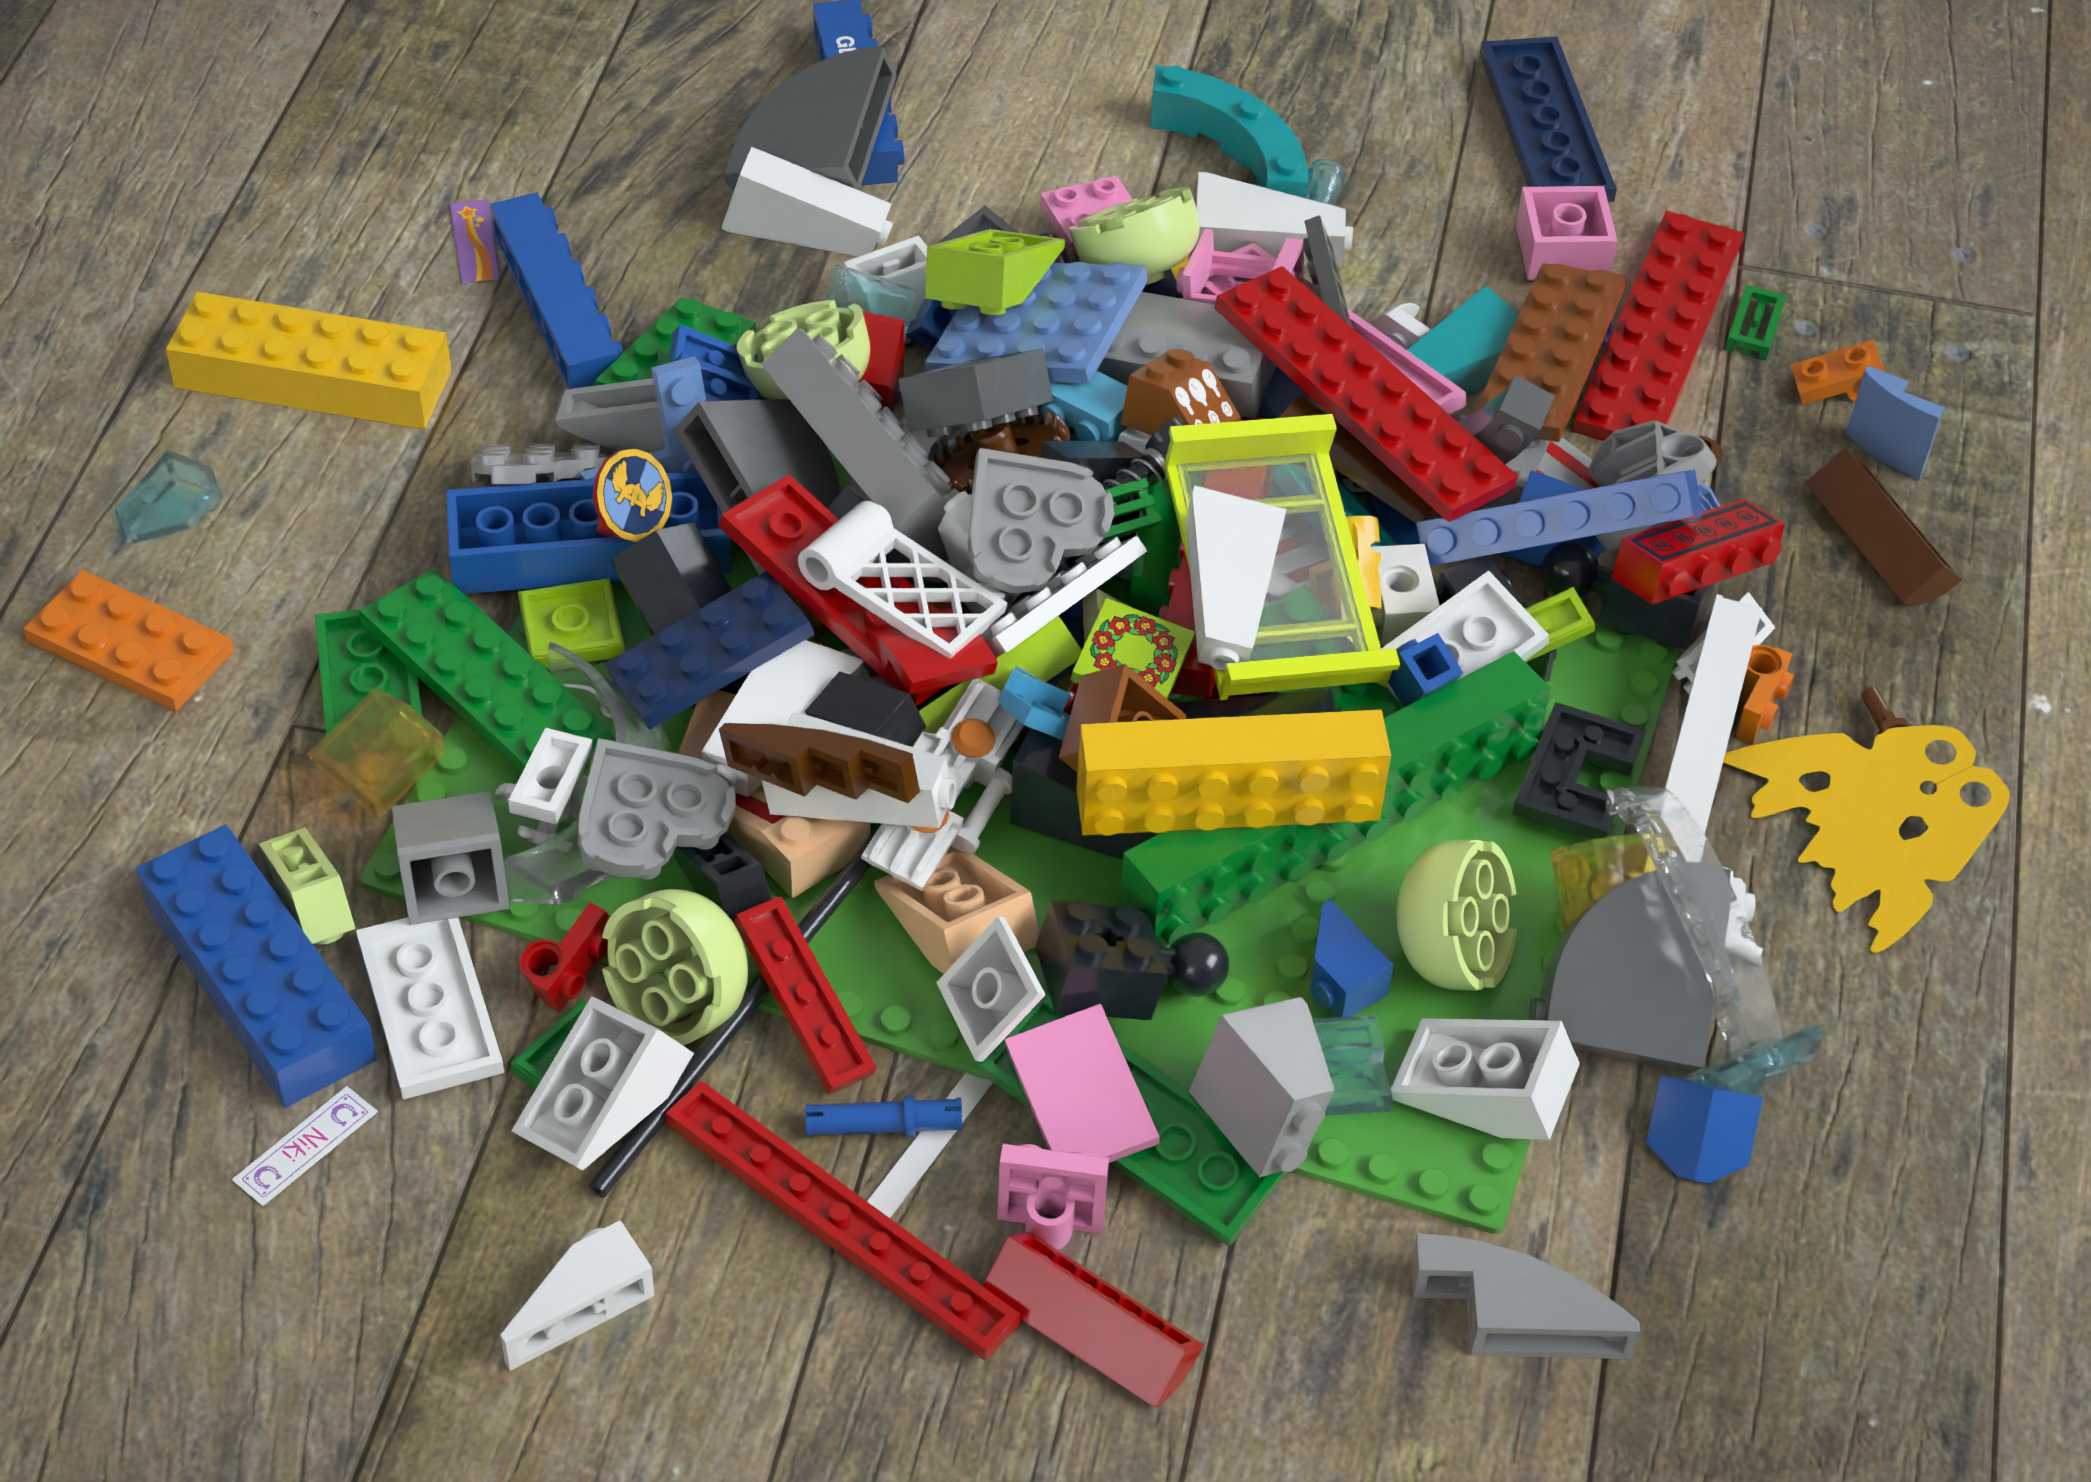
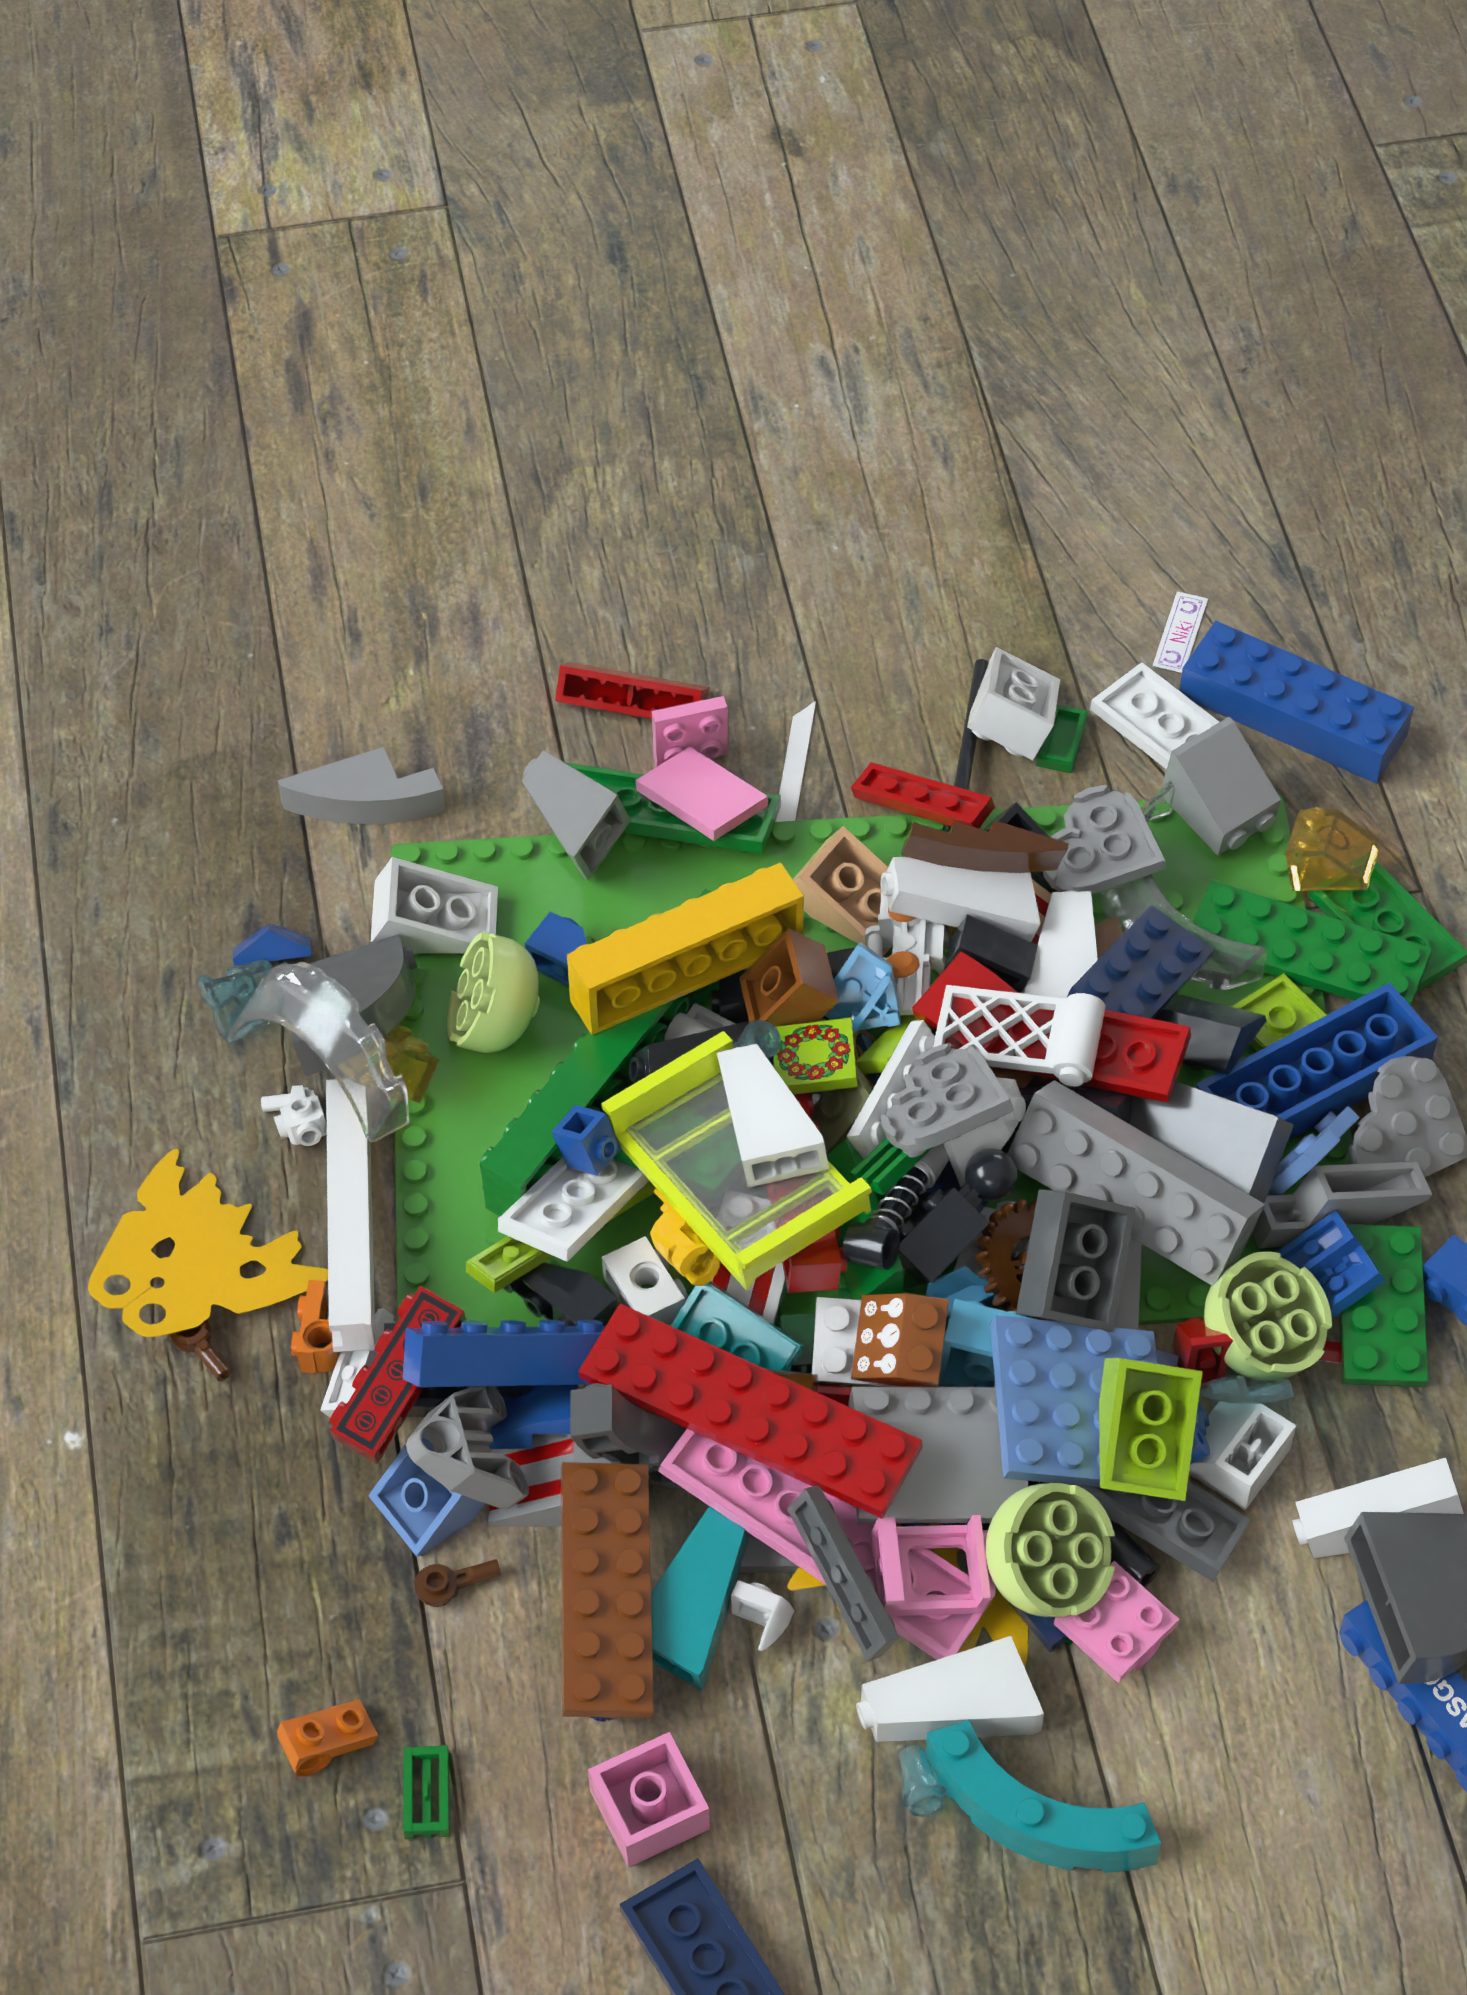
camera: 160 degrees right, 5 degrees up
yellowish green slope [259,827,356,945] -> none
white piece [495,728,593,852] -> none
white slope [500,1220,654,1371] -> none
red plate [520,902,610,1012] -> none
shield [593,449,672,542] -> none
yellowish green cylinder [602,889,748,1045] -> none
red plate [666,1080,1020,1361] -> none
blue pin [805,1095,963,1137] -> none
white slope [936,916,1045,1062] -> none
black brick [1035,900,1230,1020] -> none
clear light blue slope [1312,1016,1392,1115] -> none
black plate [1512,702,1646,844] -> none
red plate [1572,210,1745,441] -> none
reddish brown brick [1805,448,1962,605] -> none
medium blue slope [1846,366,1945,480] -> none
none -> clear light blue cone [733,1020,780,1059]

